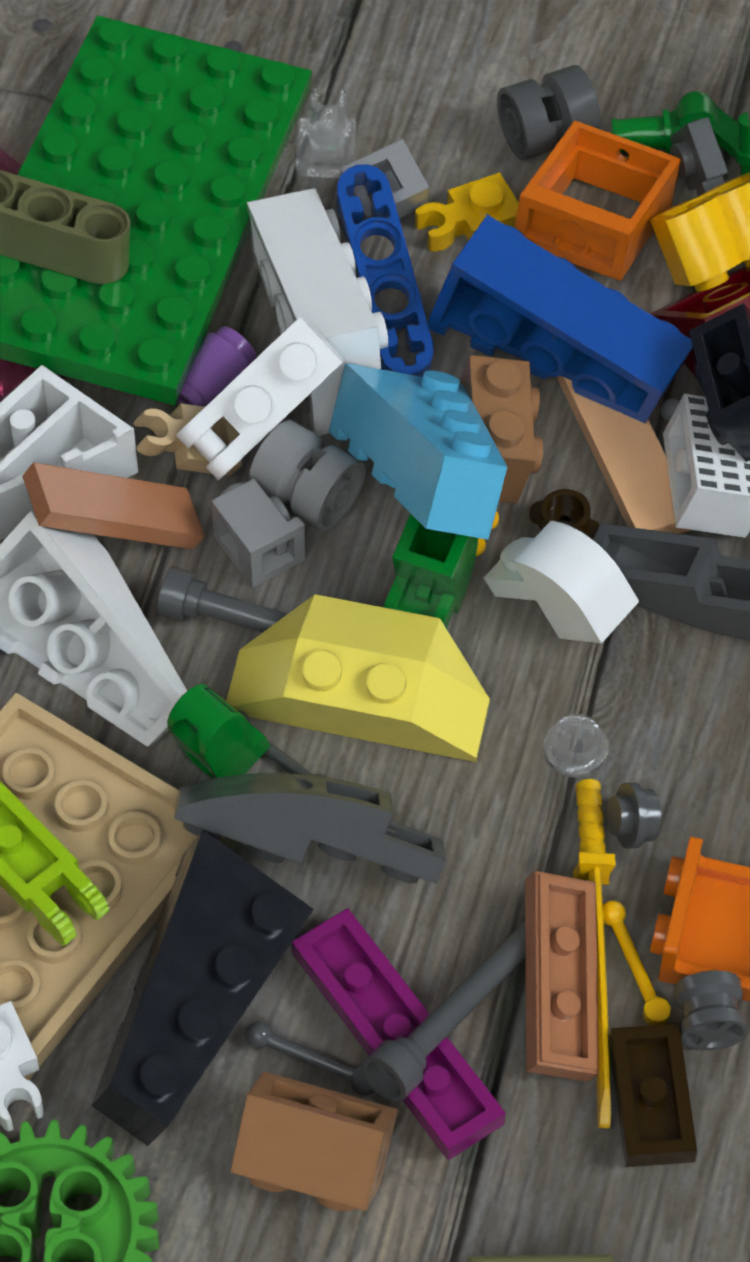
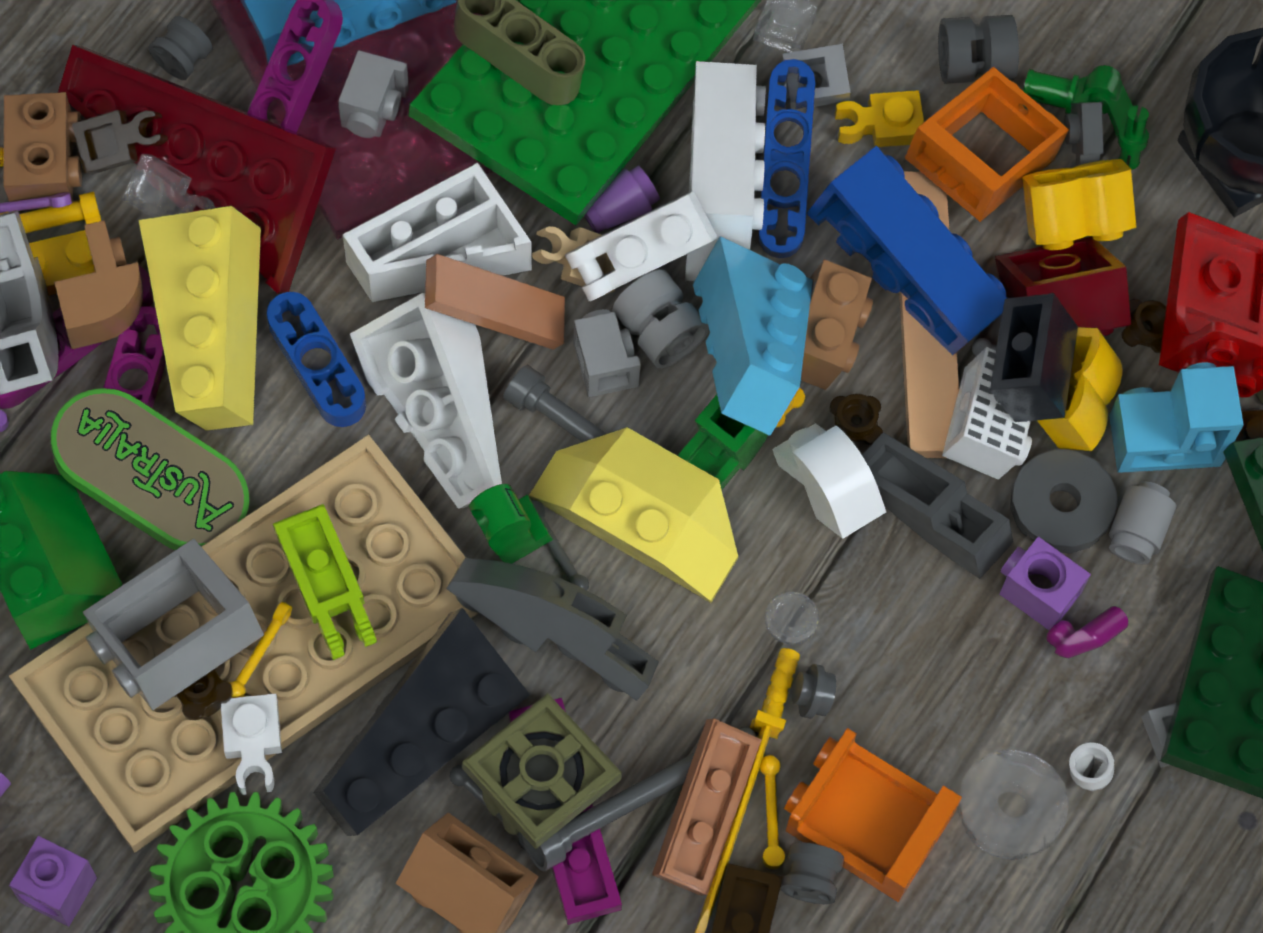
camera: 15 degrees right, 10 degrees up
none -> olive piece [462,693,622,849]

